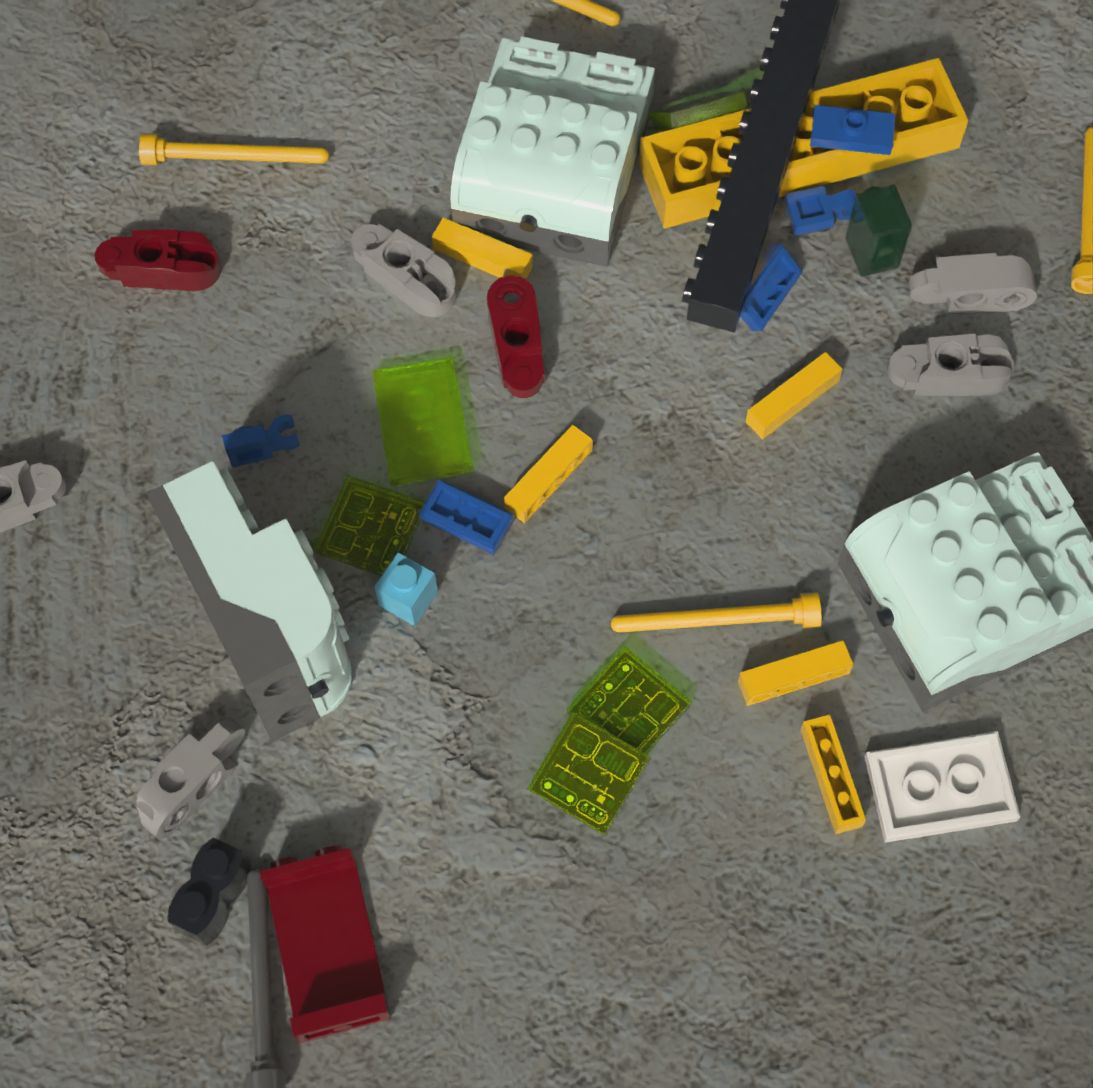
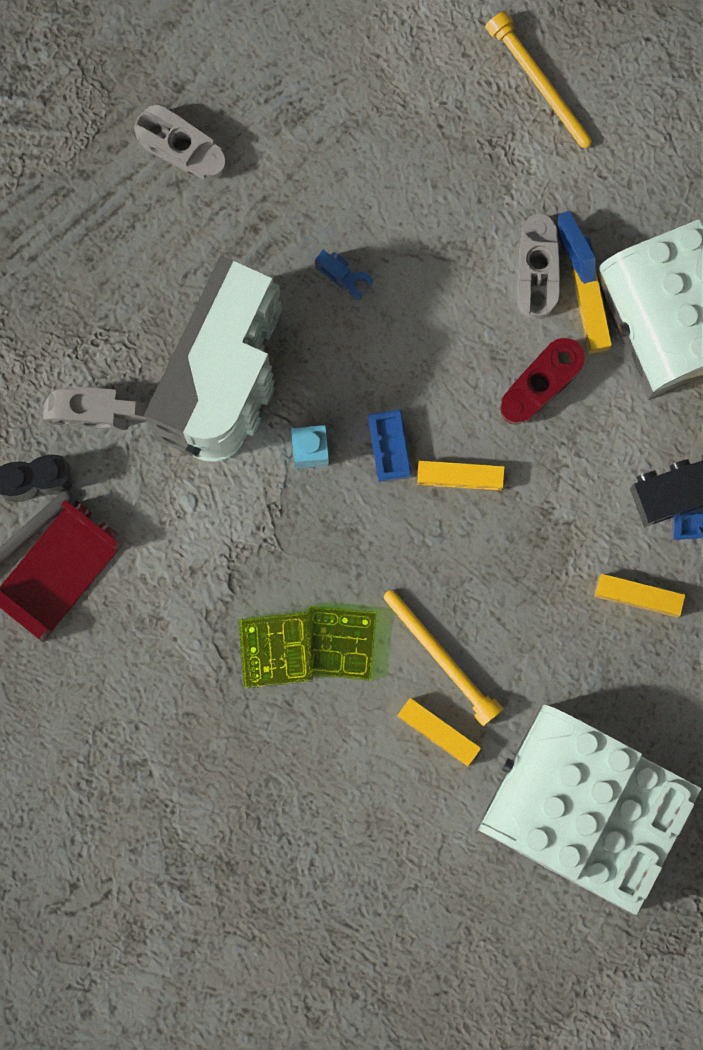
camera: 50 degrees right, 15 degrees up
dark red piece [94,229,221,291] -> none
clear neon green tile [314,475,425,576] -> none
clear neon green tile [372,357,473,486] -> none
yellow piece [800,715,866,834] -> none
white tile [864,731,1020,843] -> none
none -> blue plate [558,211,595,284]

